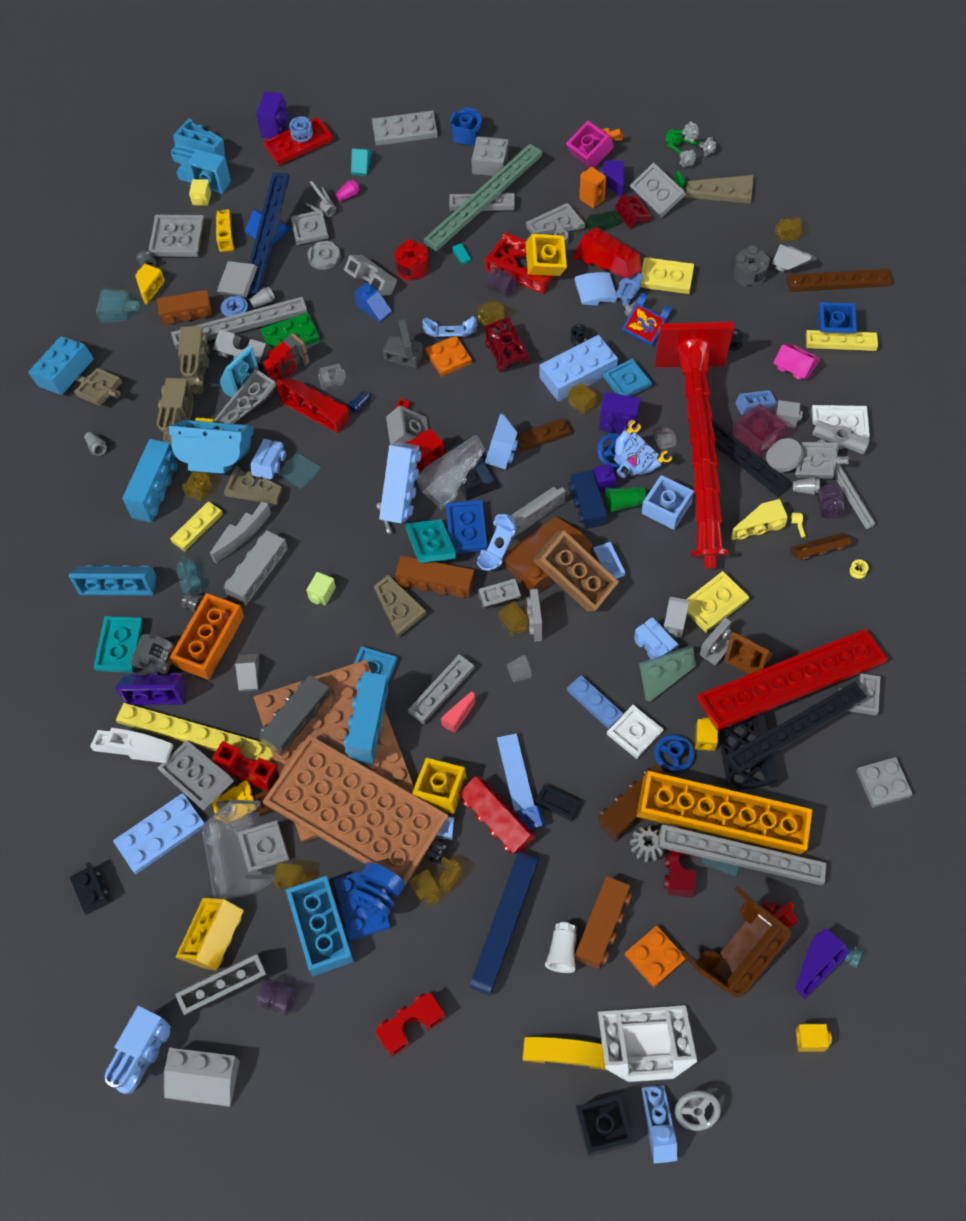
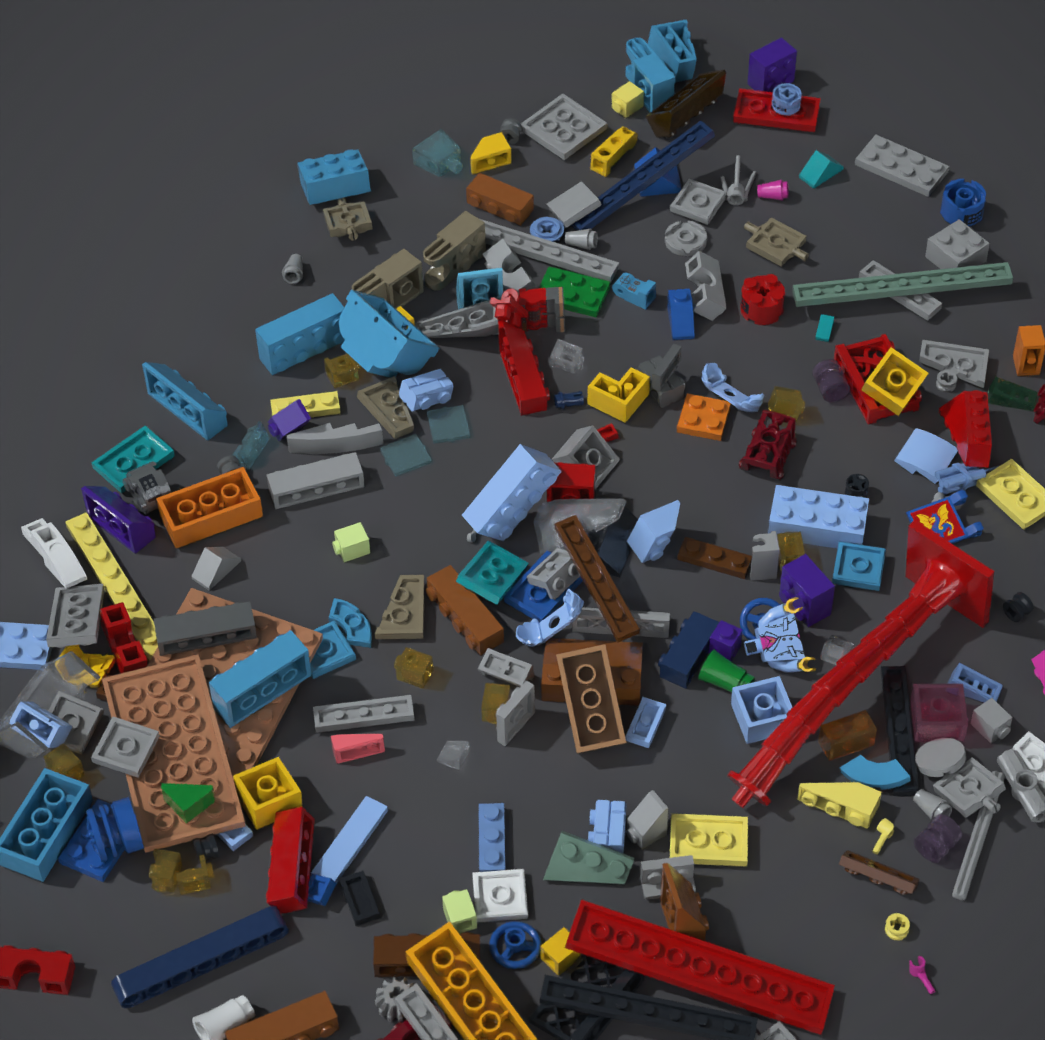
camera: 40 degrees right, 10 degrees down
none -> light blue brick [10,701,72,748]
none -> light grey plate [91,716,160,778]
none -> green slope [161,783,215,824]
none -> dark purple slope [268,399,311,441]
none -> dark azure tile [329,598,372,648]
none -> clear light blue piece [380,434,432,477]
none -> clear yellow brick [394,647,434,689]
none -> yellowish green brick [442,889,477,934]
none -> red hips [490,289,528,328]
none -> light grey bracket [526,548,580,600]
none -> reddish brown plate [554,515,640,643]
none -> yellow brick [587,367,650,423]
none -> dark azure leg [612,273,656,310]
none -> dark brown slope [645,69,726,138]
none -> dark tan plate [744,217,809,267]
none -> light grey hinge [750,531,779,581]
none -> clear orange brick [818,710,877,761]
none -> dark azure tile [840,755,911,789]
none -> dark pink hand [909,956,935,994]

